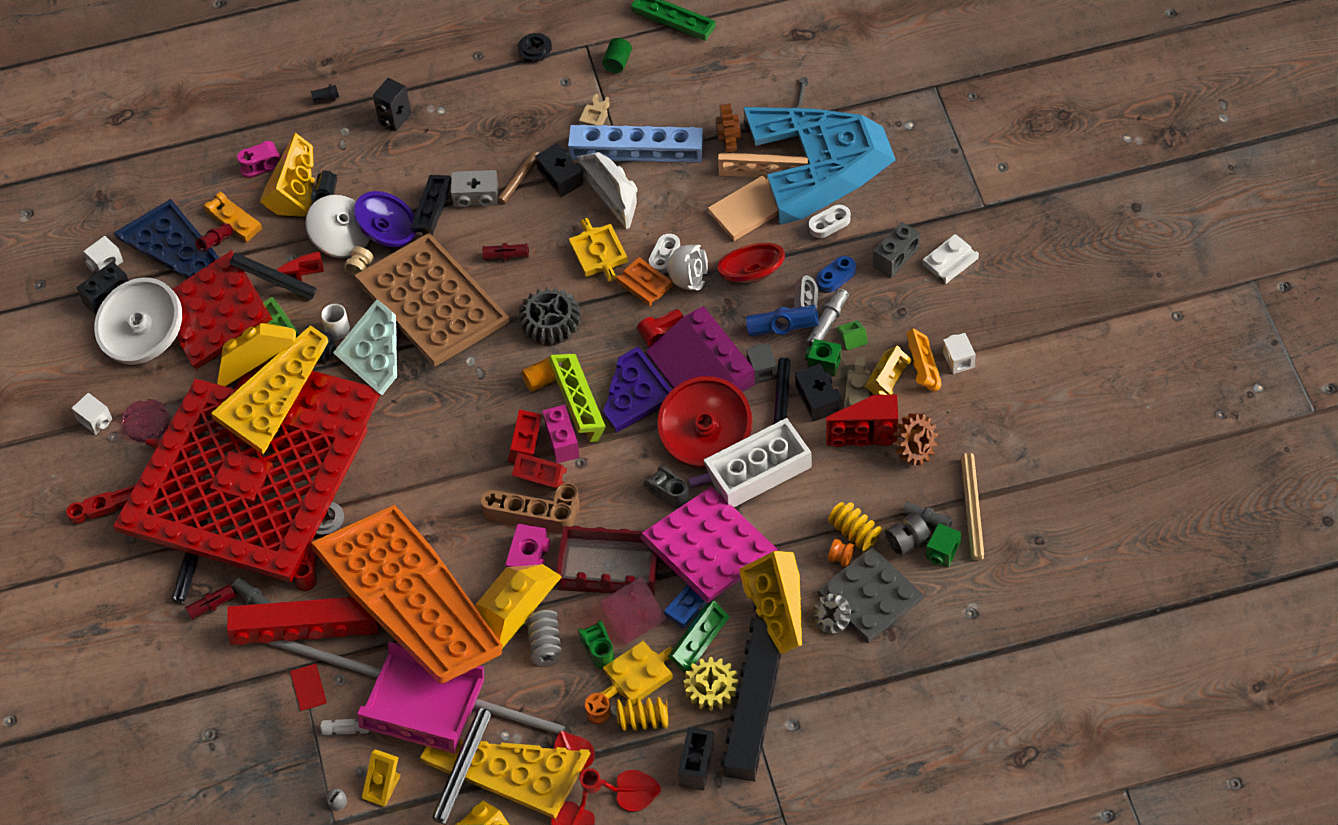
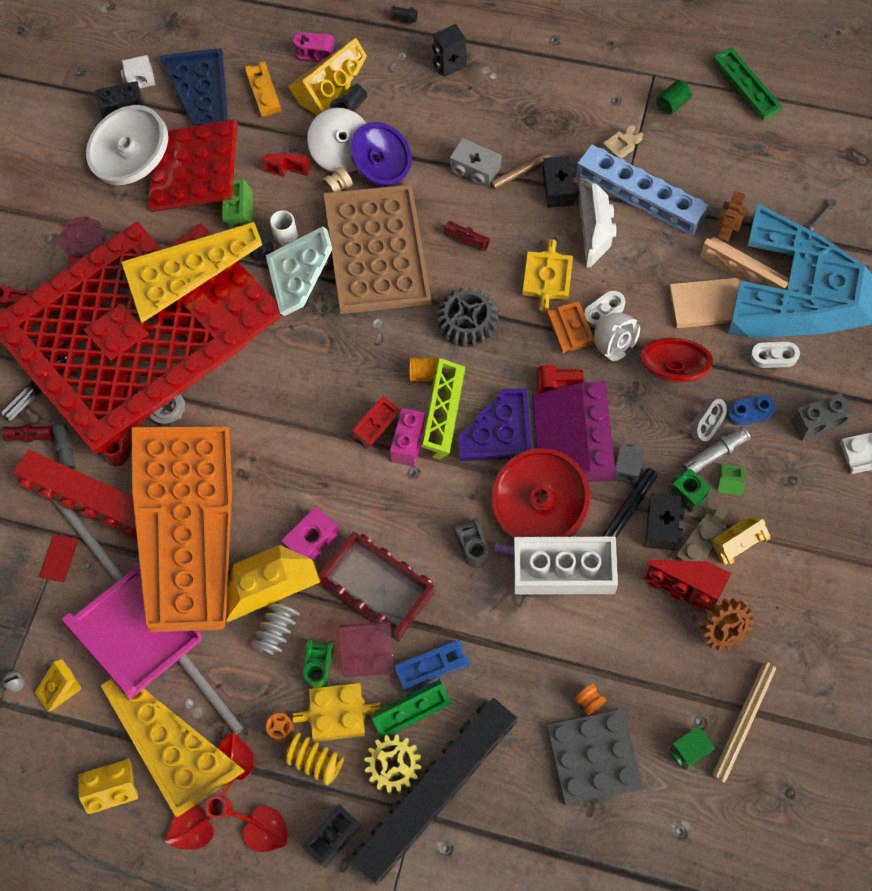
camera: 30 degrees right, 10 degrees up
white brick [72,393,113,435] -> none
dark red pin [195,223,233,252] -> none
yellow wedge [217,323,296,386] -> none
black axle [230,253,316,300] -> none
white axle [321,719,370,735] -> none
black plate [411,175,452,236] -> none
axle [432,707,491,824] -> none
medium nougat beam [481,483,580,534] -> none
red hinge [512,452,567,488] -> none
black gear [518,33,552,62] -> none
dark pink plate [641,486,778,603] -> none
yellow wedge [739,551,802,654] -> none
blue piece [746,304,819,337] -> none
light grey gear [813,594,851,634] -> none
yellow piece [828,502,882,552] -> none
flat silver wheel [884,512,931,557] -> none
dark grey pin [902,502,953,528] -> none
light orange plate [906,328,941,392] -> none
white brick [943,333,976,374] -> none

